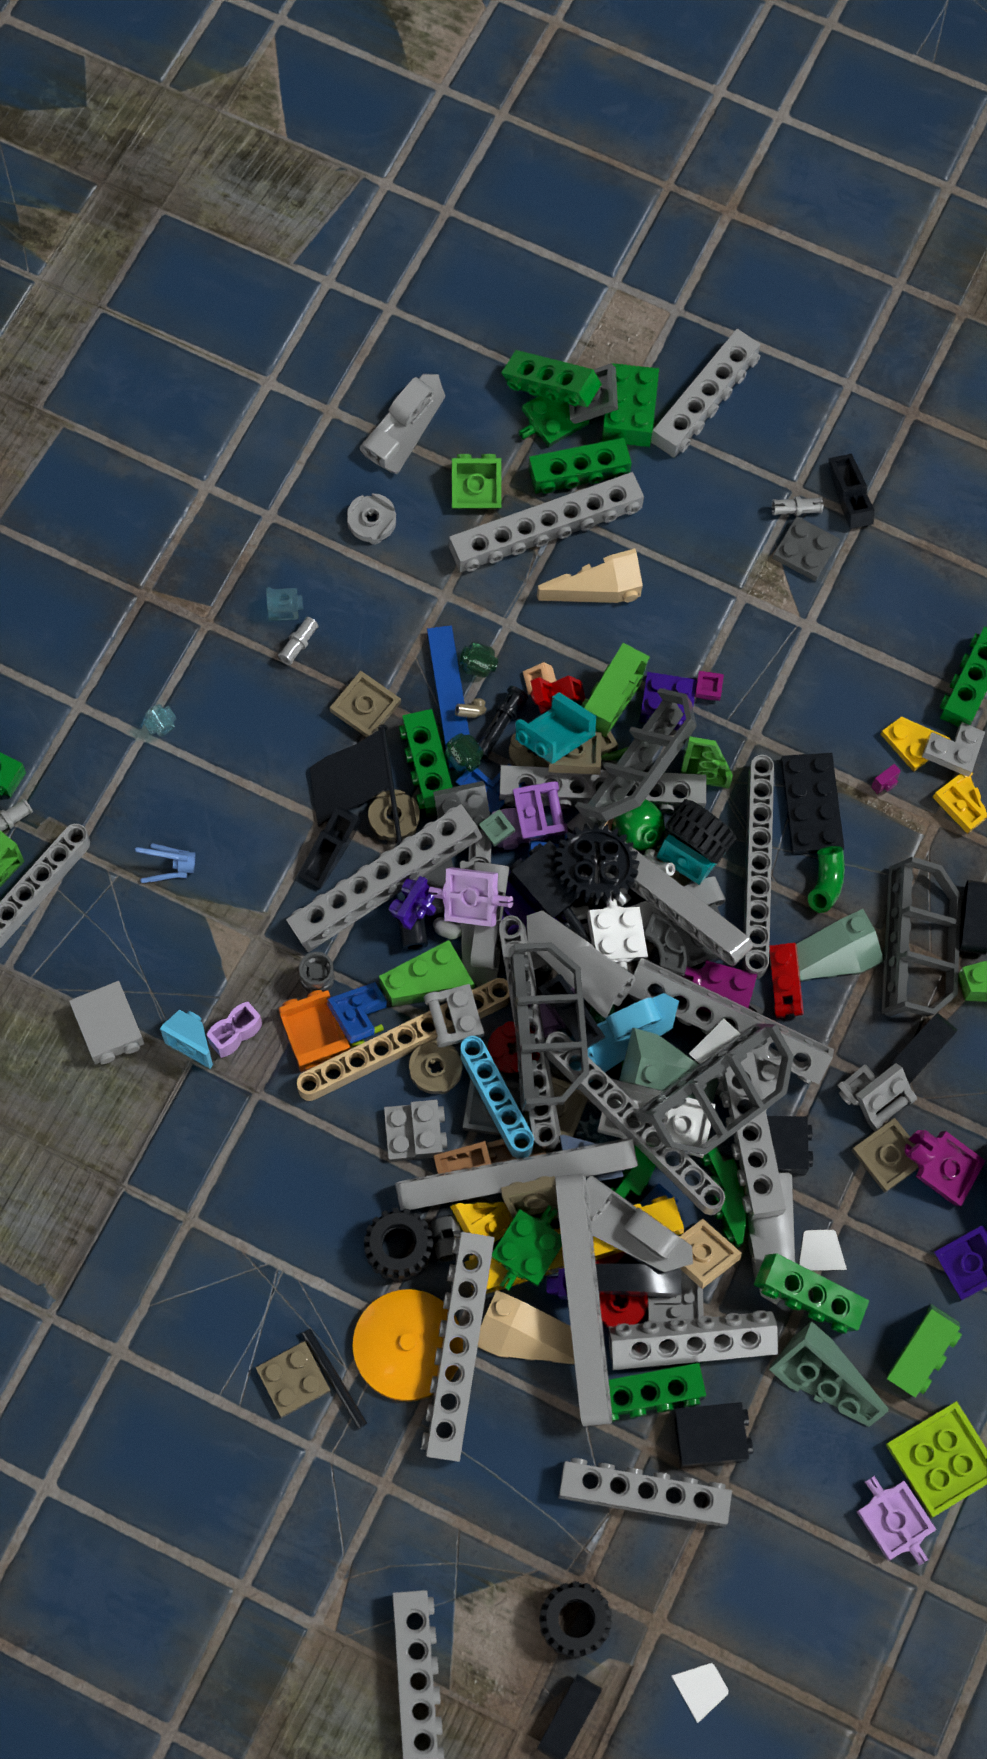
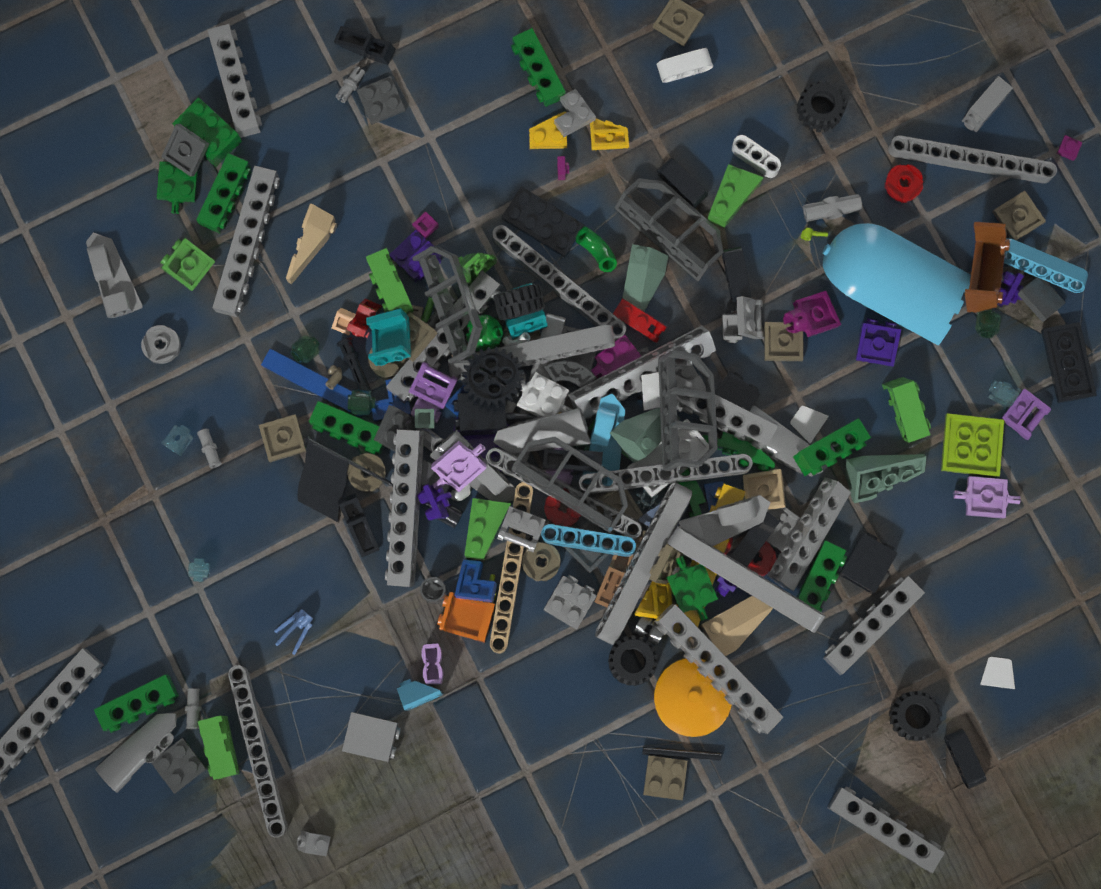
camera: 50 degrees left, 10 degrees up
green brick [501,350,602,408] -> none

